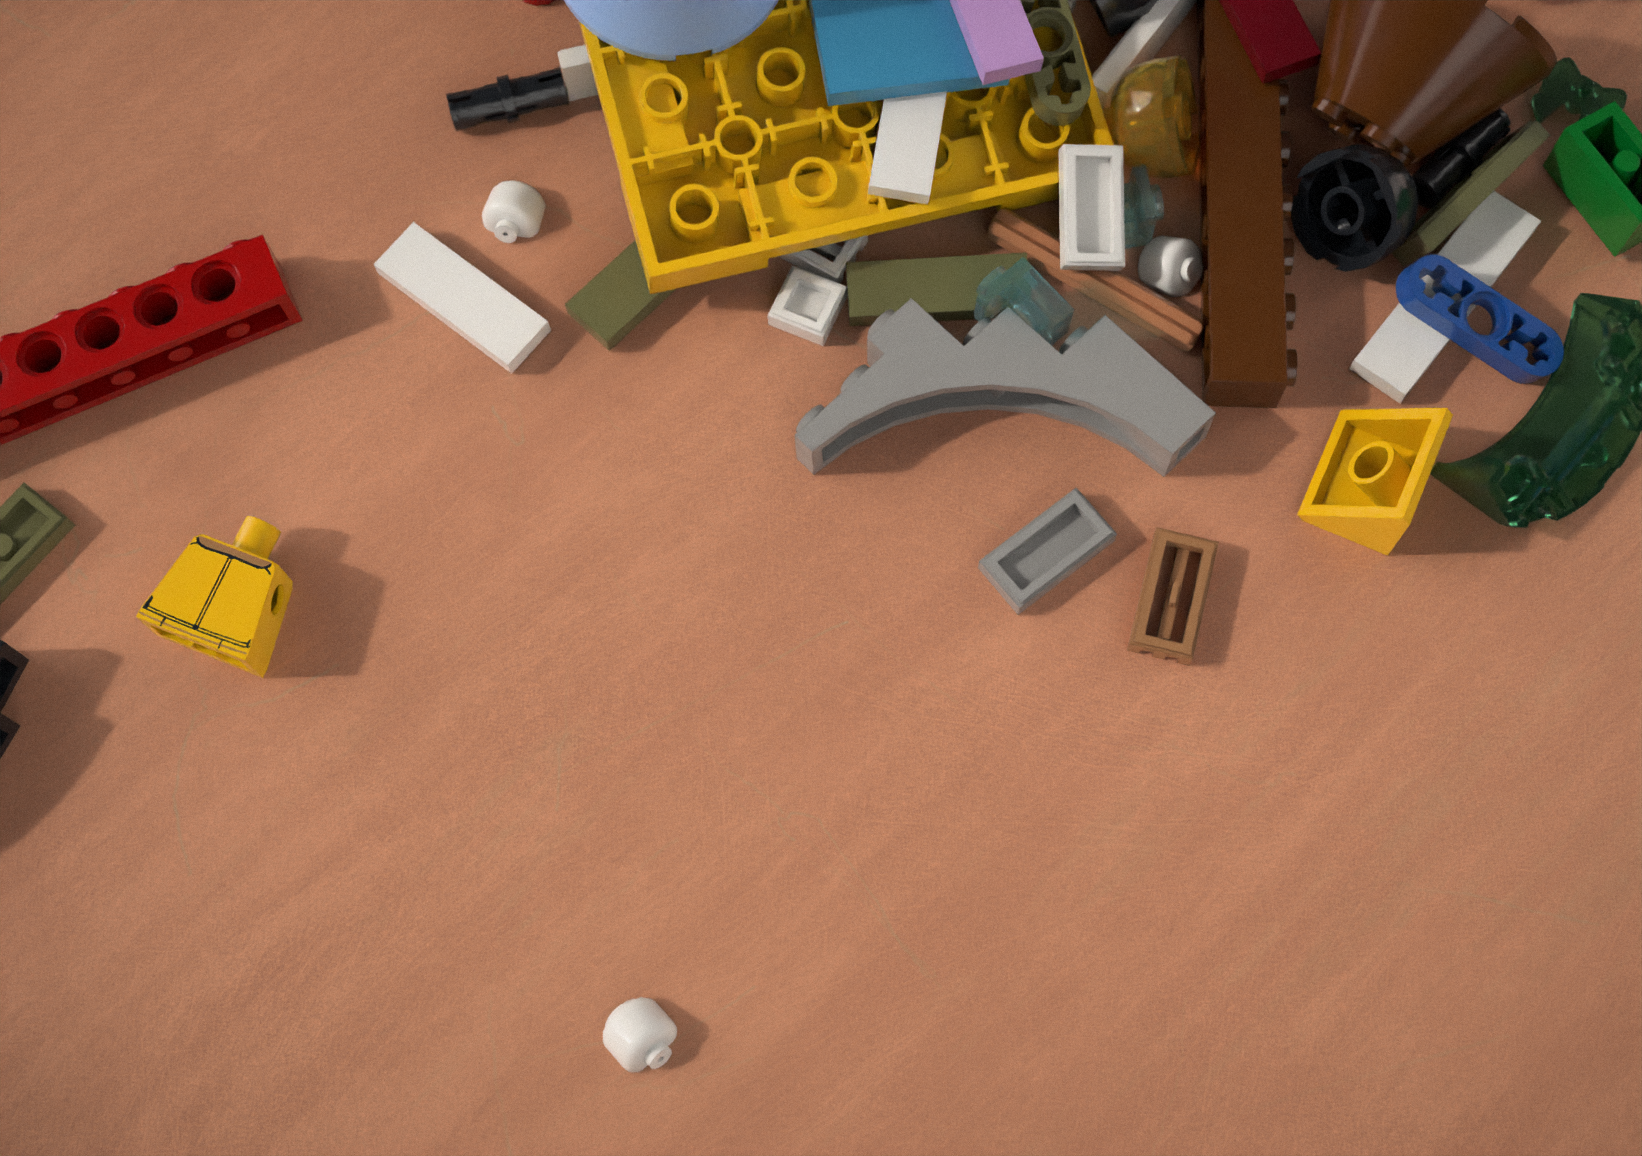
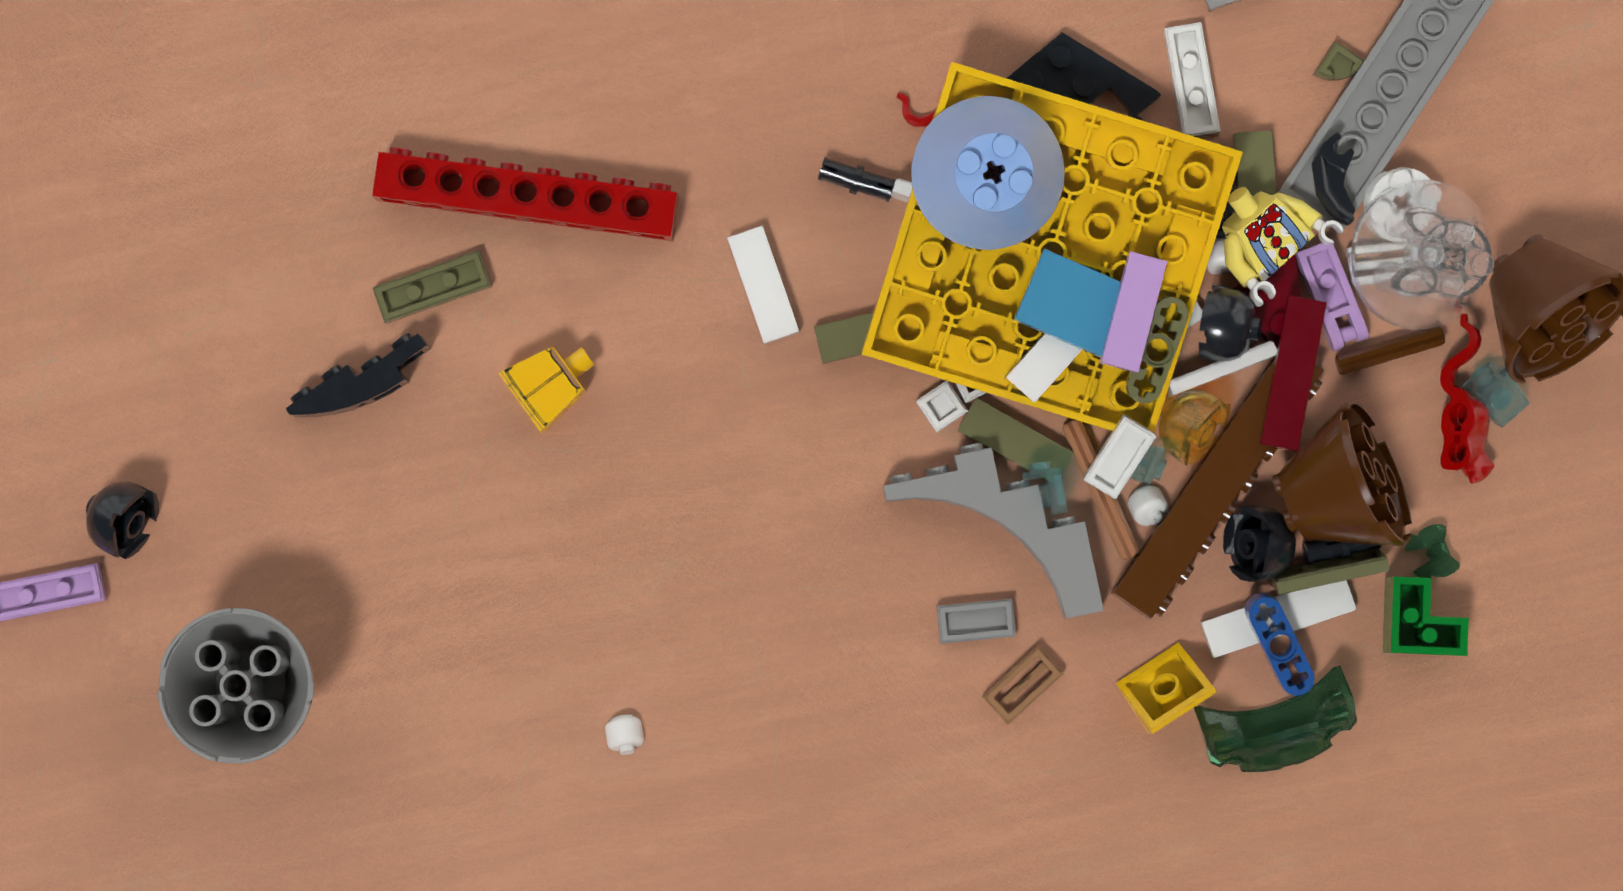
camera: 30 degrees right, 15 degrees up
white piece [482,180,545,243] -> none

